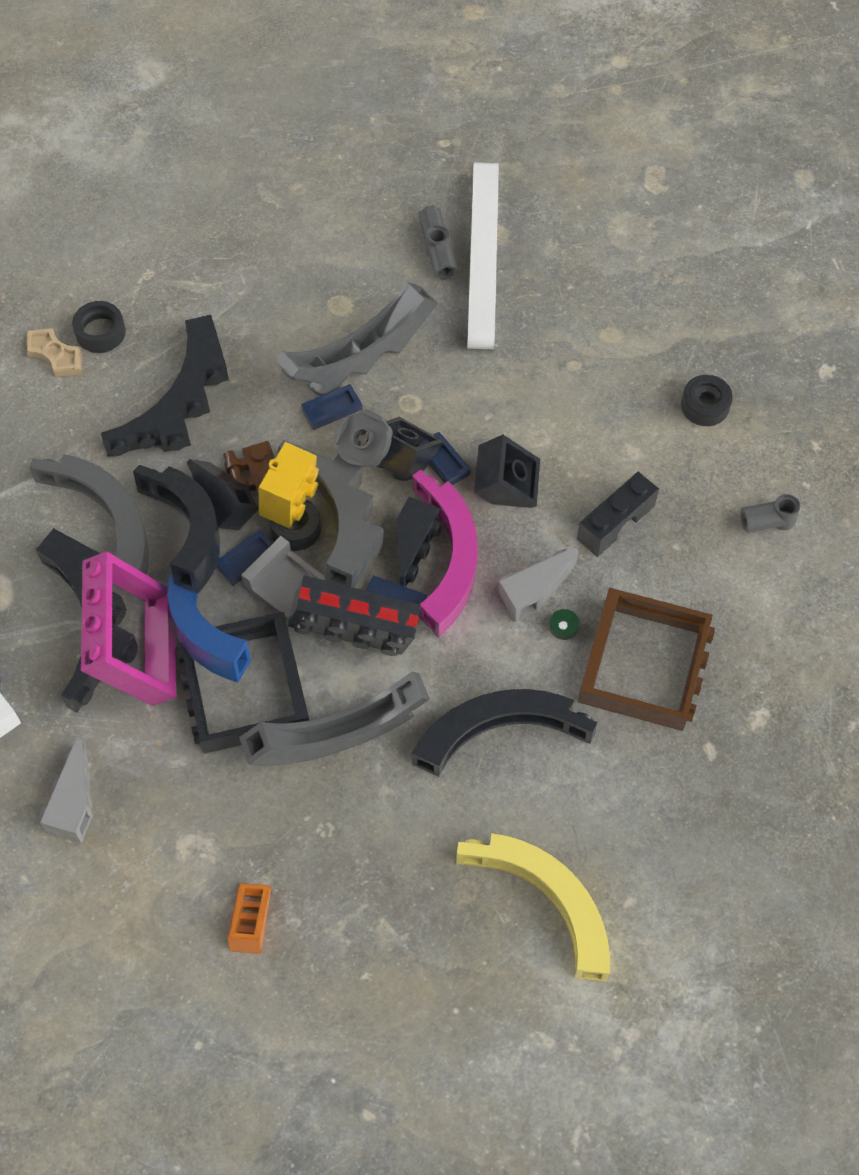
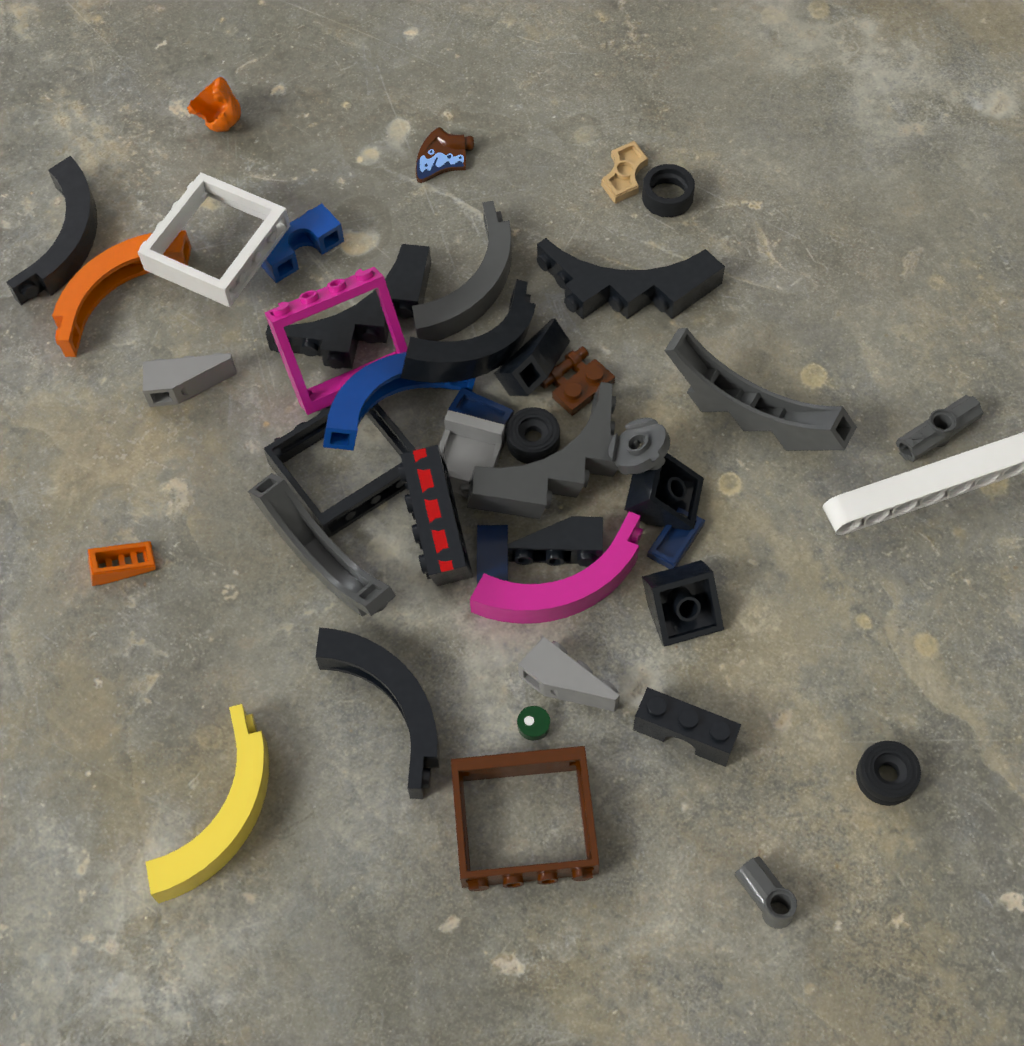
camera: 70 degrees right, 0 degrees up
yellow brick [259,442,319,529] -> none
dark blue tile [301,384,363,431] -> none

